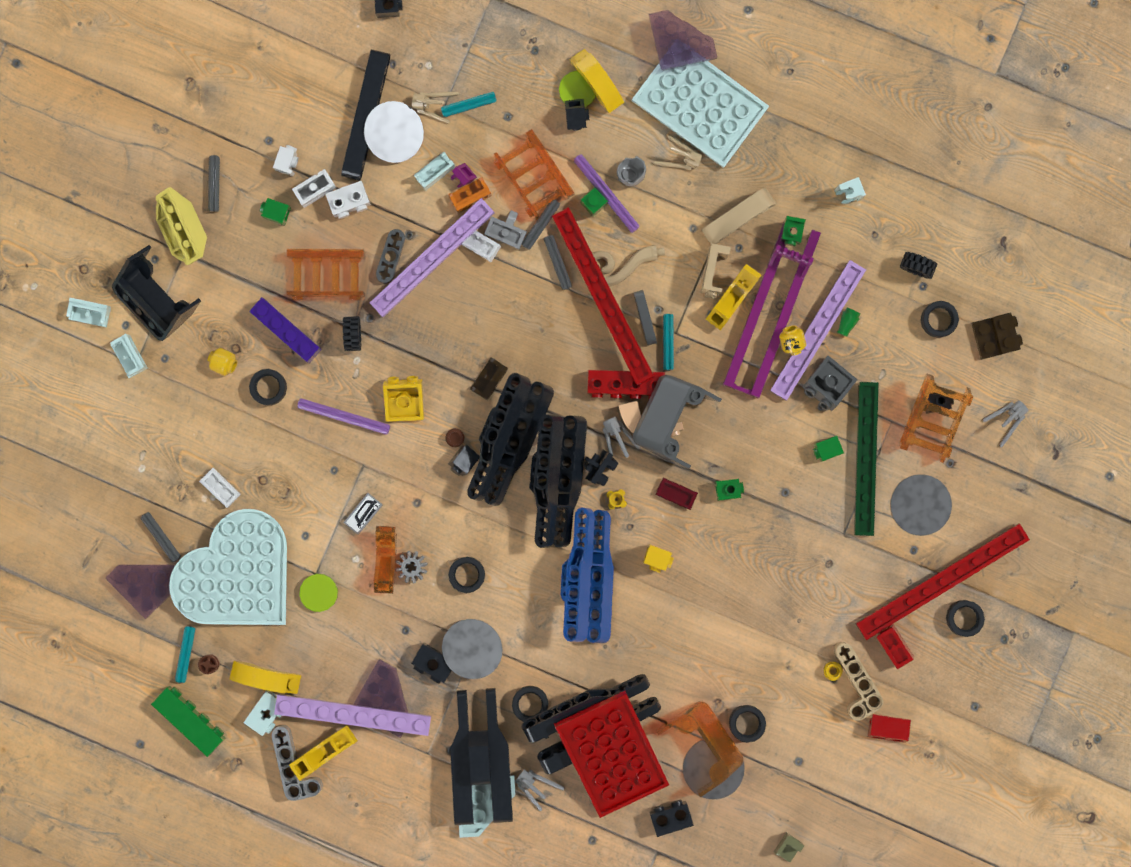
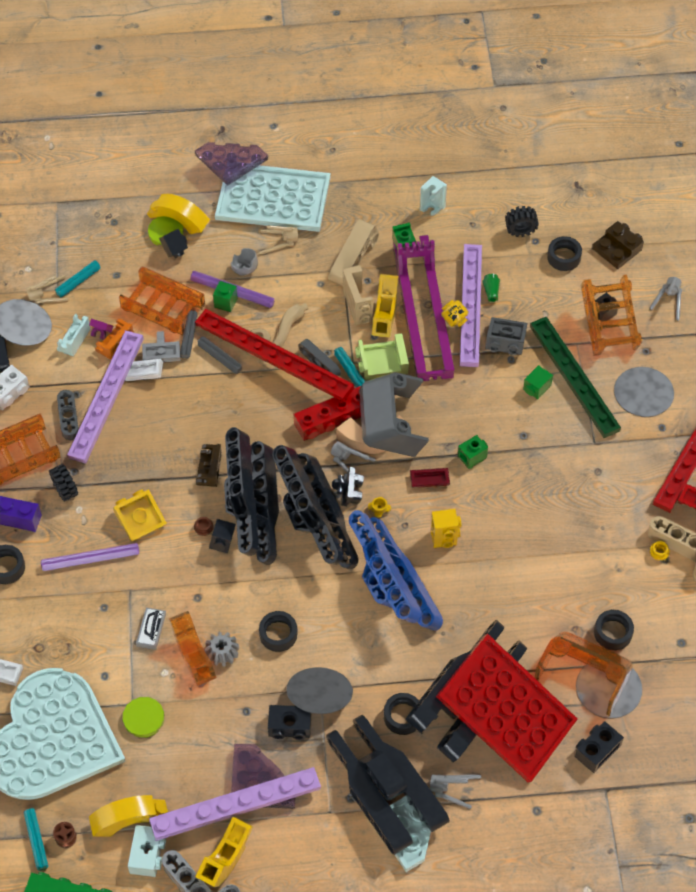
camera: 30 degrees left, 30 degrees down
none -> yellowish green panel [355,333,409,380]

